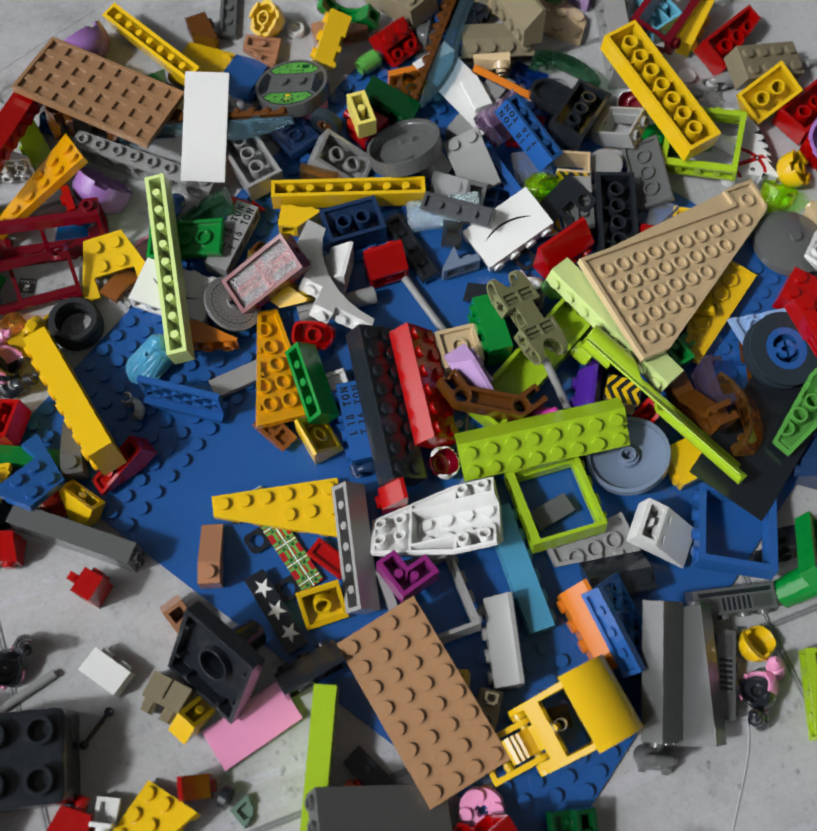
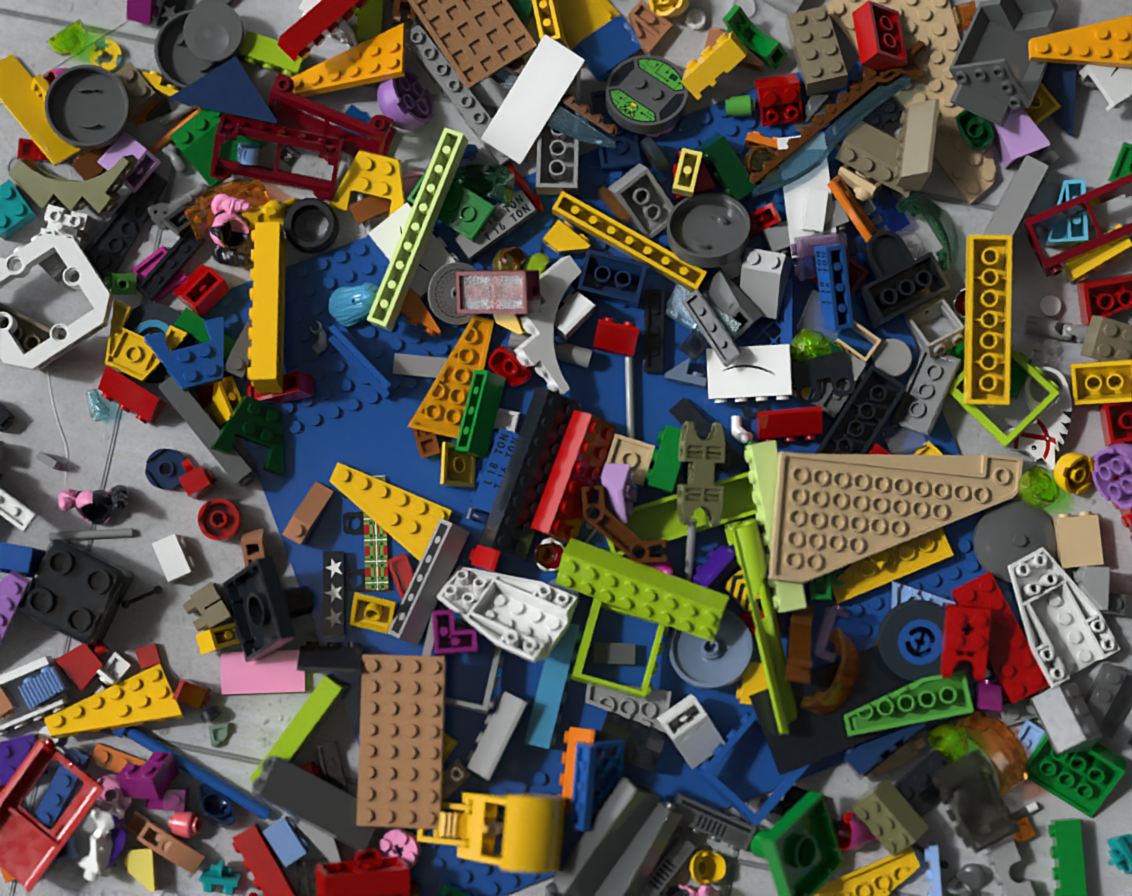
camera: 40 degrees right, 15 degrees up
red wing [59,185,84,227] -> none
none -> red tile [135,643,162,669]
none -> dark blue plate [145,448,187,490]
none -> red brick [197,498,243,541]
none -> dark green wing [210,396,284,476]
none -> red slope [749,202,782,238]

